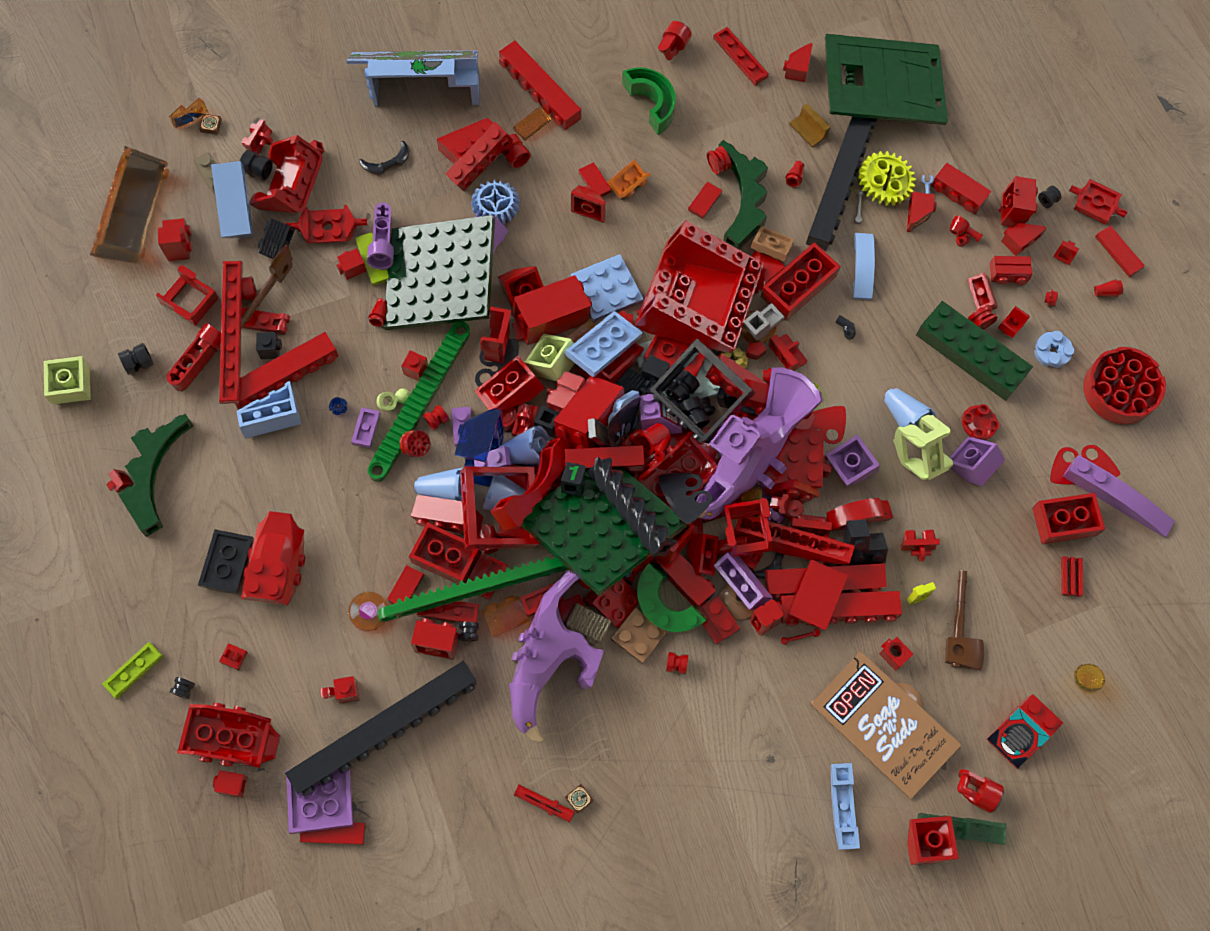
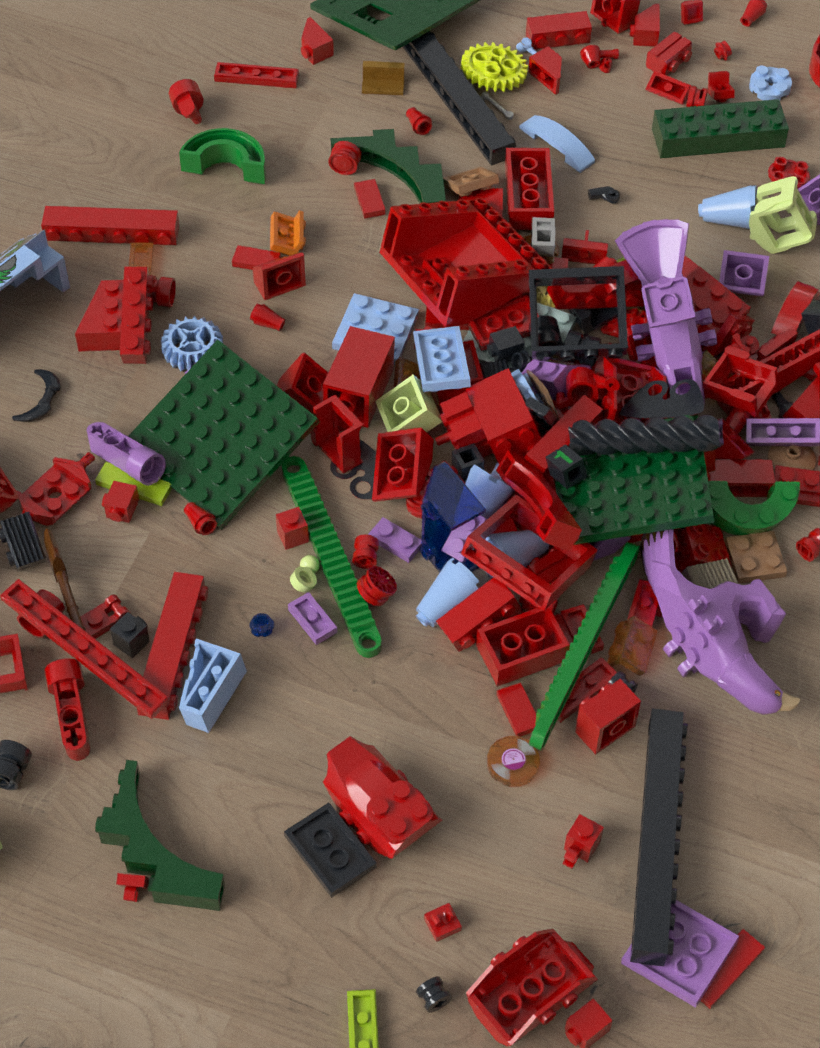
camera: 45 degrees left, 15 degrees down
none -> red cone [250,303,286,332]

